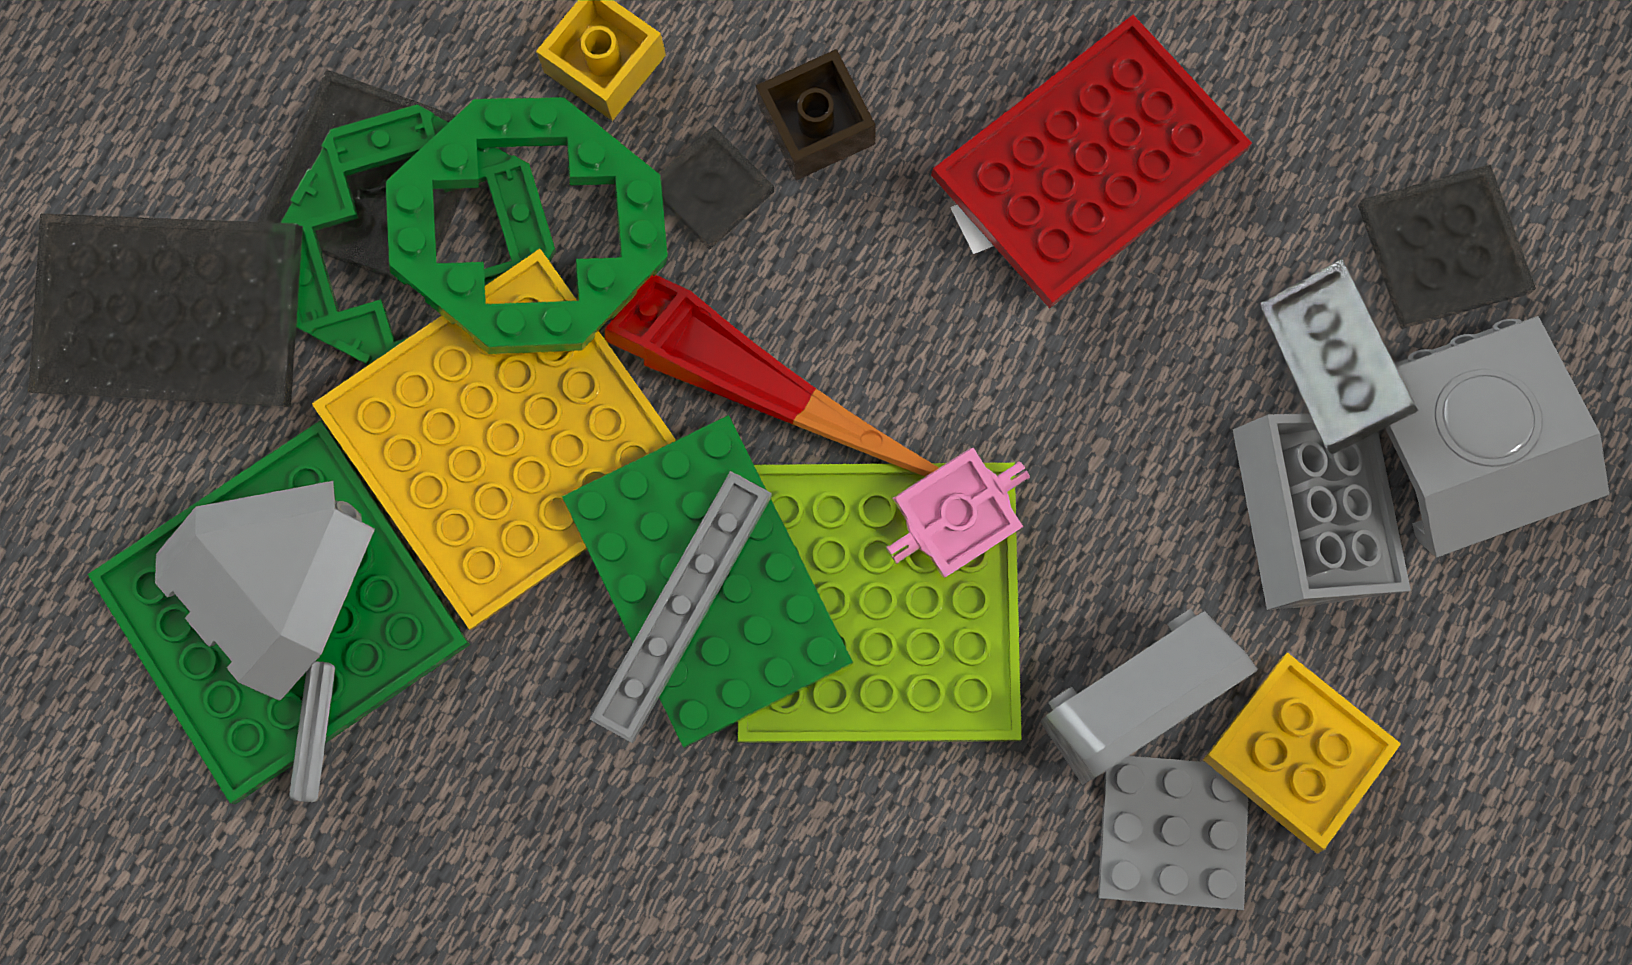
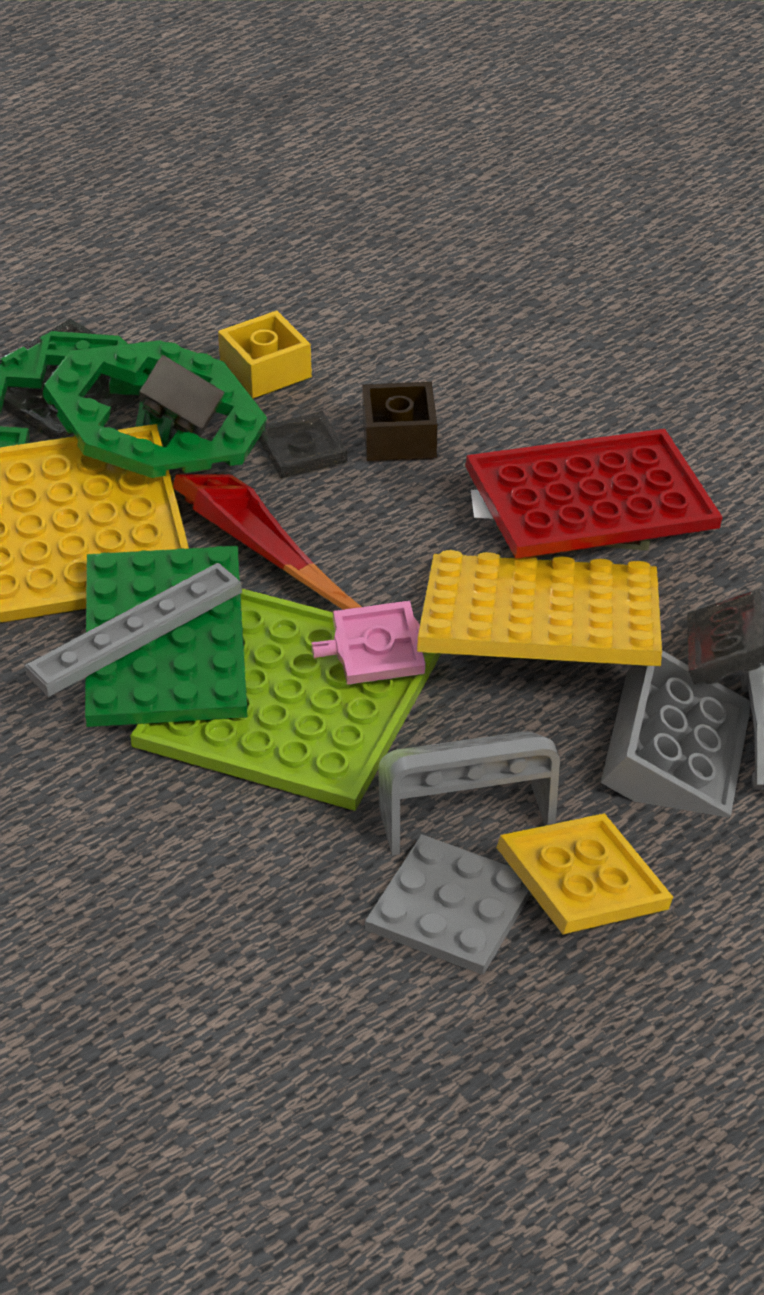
camera: 15 degrees right, 35 degrees down
none -> dark brown brick [140,355,225,437]
none -> yellow plate [417,550,662,666]

